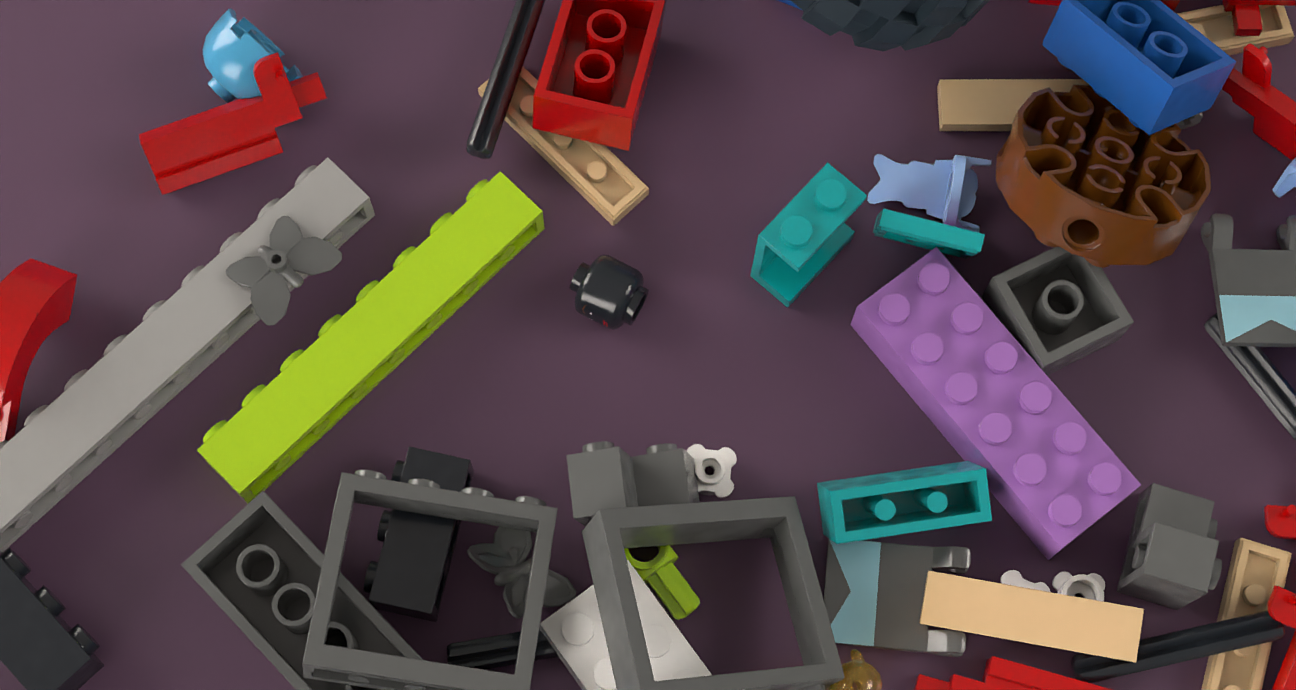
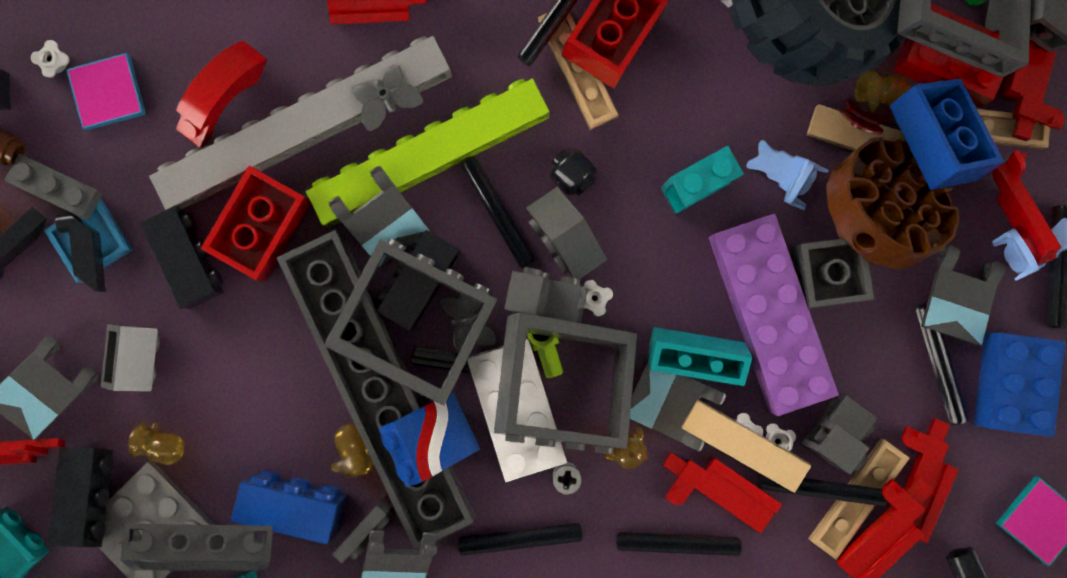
camera: 25 degrees right, 15 degrees up
teal tile [872,208,985,259] -> none
none -> red brick [201,165,312,282]
none -> dark grey flag [329,166,430,267]
none -> black axle [461,156,534,268]
none -> dark grey brick [526,187,607,279]
none -> dark red piece [839,98,889,135]
none -> clear yellow animal [855,70,910,112]

